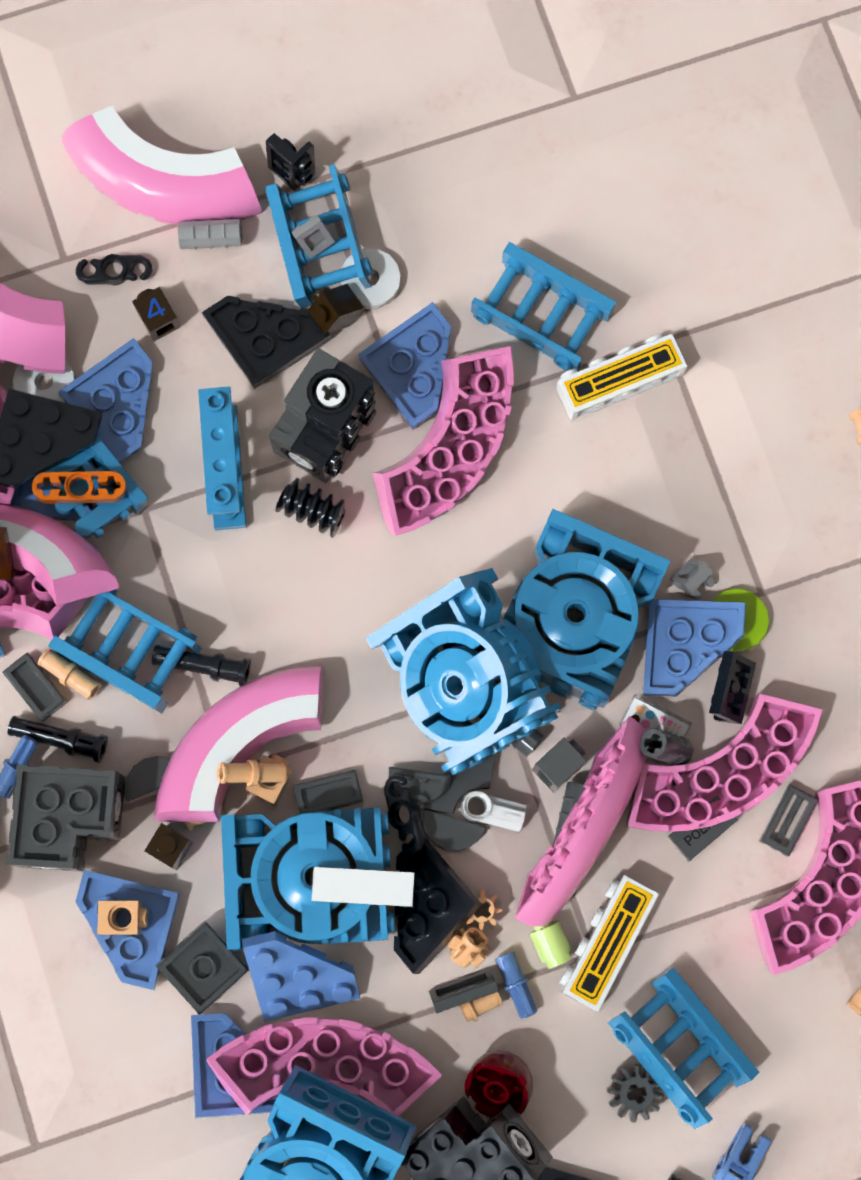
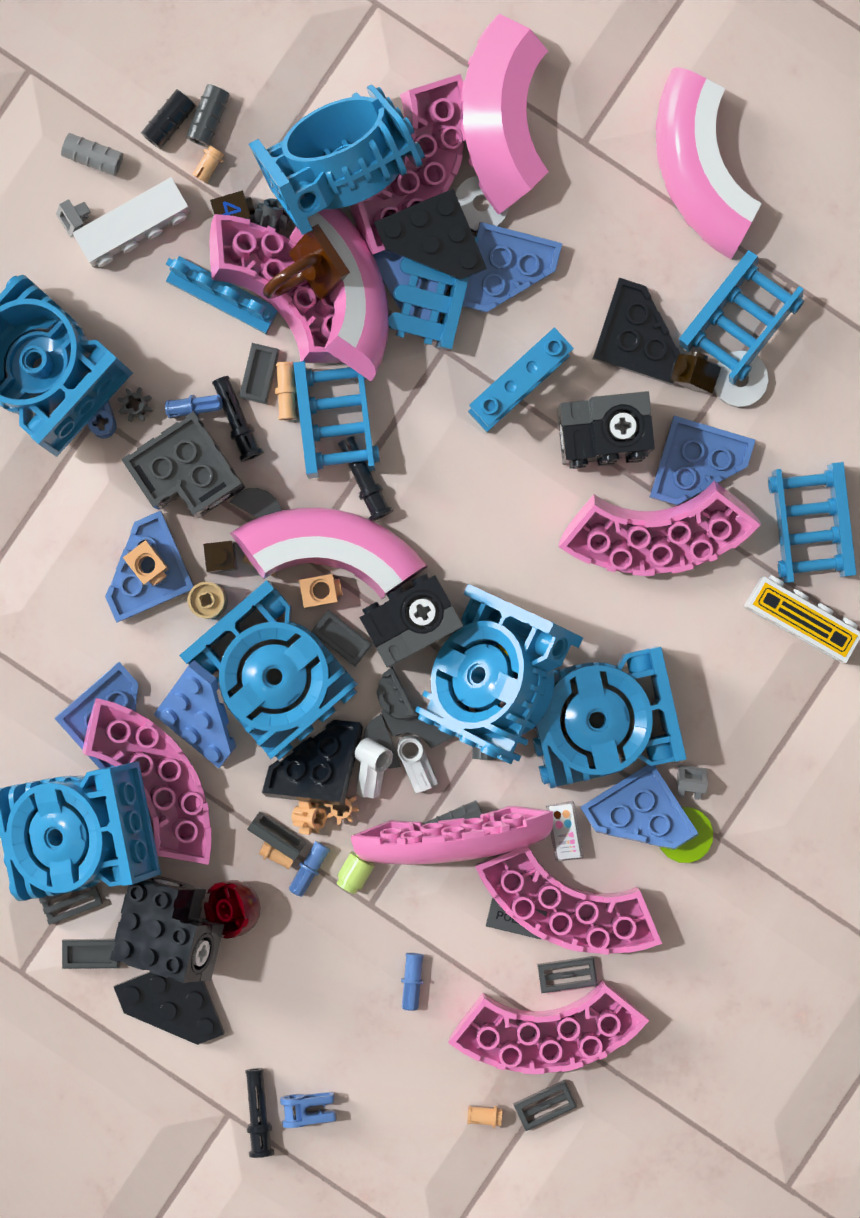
camera: 50 degrees right, 10 degrees up
orange beam [32,471,127,504] -> none
black piece [76,254,153,286] -> none
dark brown brick [132,287,181,341] -> none
dark grey tile [155,920,249,1015] -> none
light grey axle [178,218,243,250] -> none
light nougat pin [217,760,286,786] -> none
black bracket [266,133,315,191] -> none
black piece [275,478,346,538] -> none
light grey tile [291,215,335,259] -> none
white tile [311,867,414,907] -> none
black piece [384,774,425,855] -> none
dark grey brick [532,737,586,793] -> none
brick [559,875,659,1012] -> none
dark grey gear [607,1064,664,1122] -> none
dark azure fence [608,967,760,1129] -> none
dark grey axle [640,729,694,765] -> none
black bracket [709,651,756,724] -> none
none -> tan wheel [188,582,228,619]
none -> white piece [355,738,393,798]
none -> piece [359,573,463,668]
none -> medium blue axle [401,953,424,1011]

